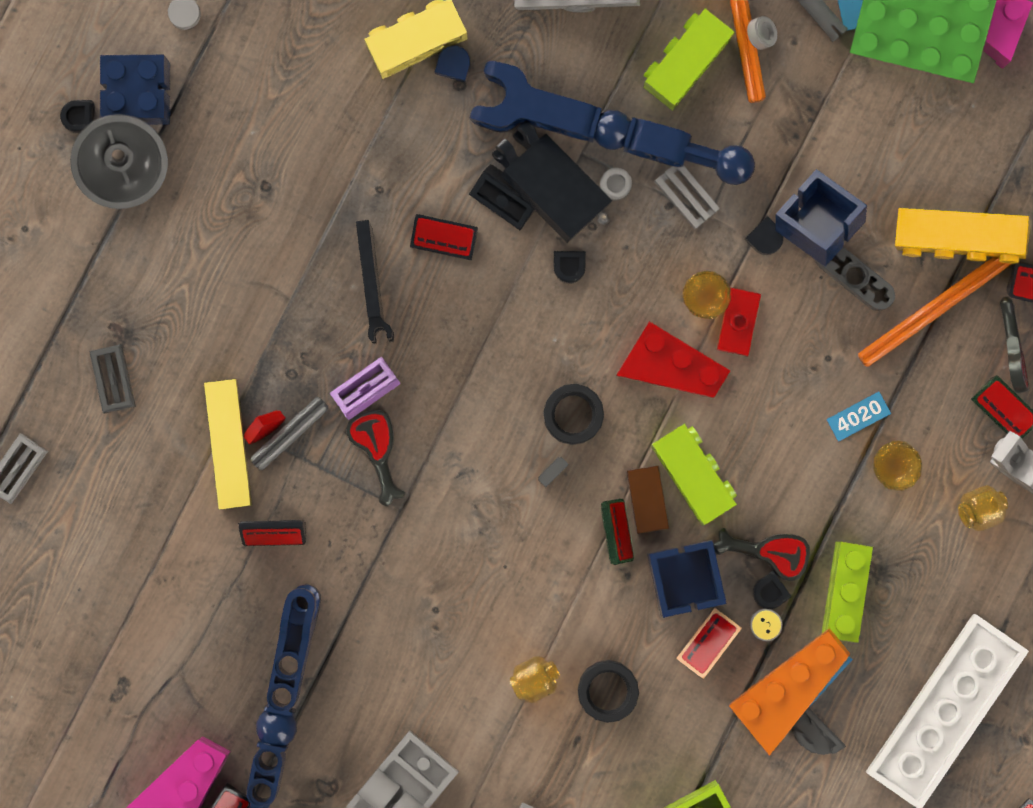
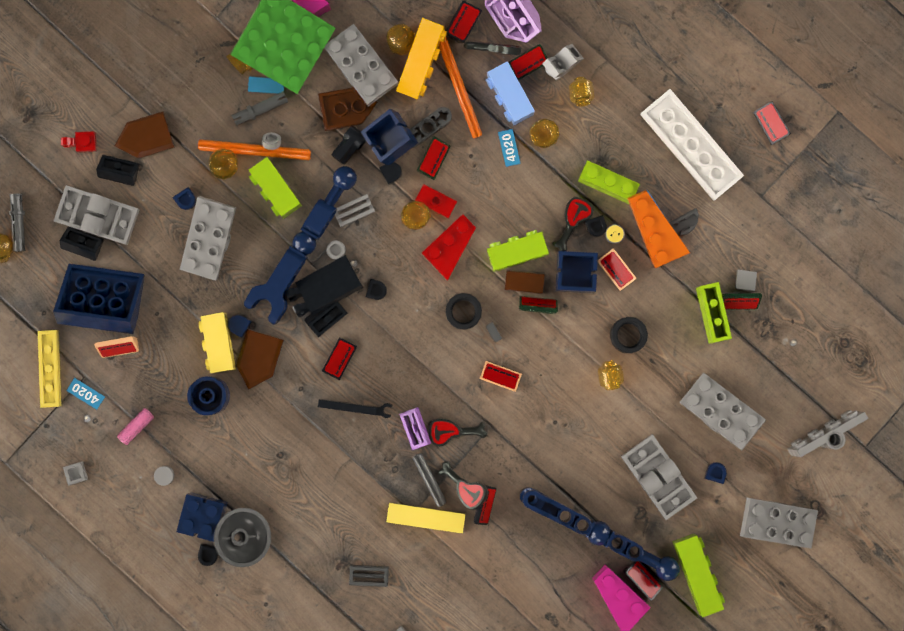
camera: 75 degrees left, 0 degrees up
red tile [243,410,286,445] -> none
none -> dark blue brick [187,376,230,415]
none -> reddish brown tile [236,329,284,389]
none -> reddish brown tile [318,87,378,131]
none -> light grey plate [324,24,399,106]
none -> black piece [331,125,366,165]
none -> clear yellow hair [386,24,415,55]
none -> red slope [417,136,451,180]
none -> pearl dark grey piece [438,461,488,510]
none -> red slope [479,361,522,392]
none -> light blue brick [486,61,535,125]

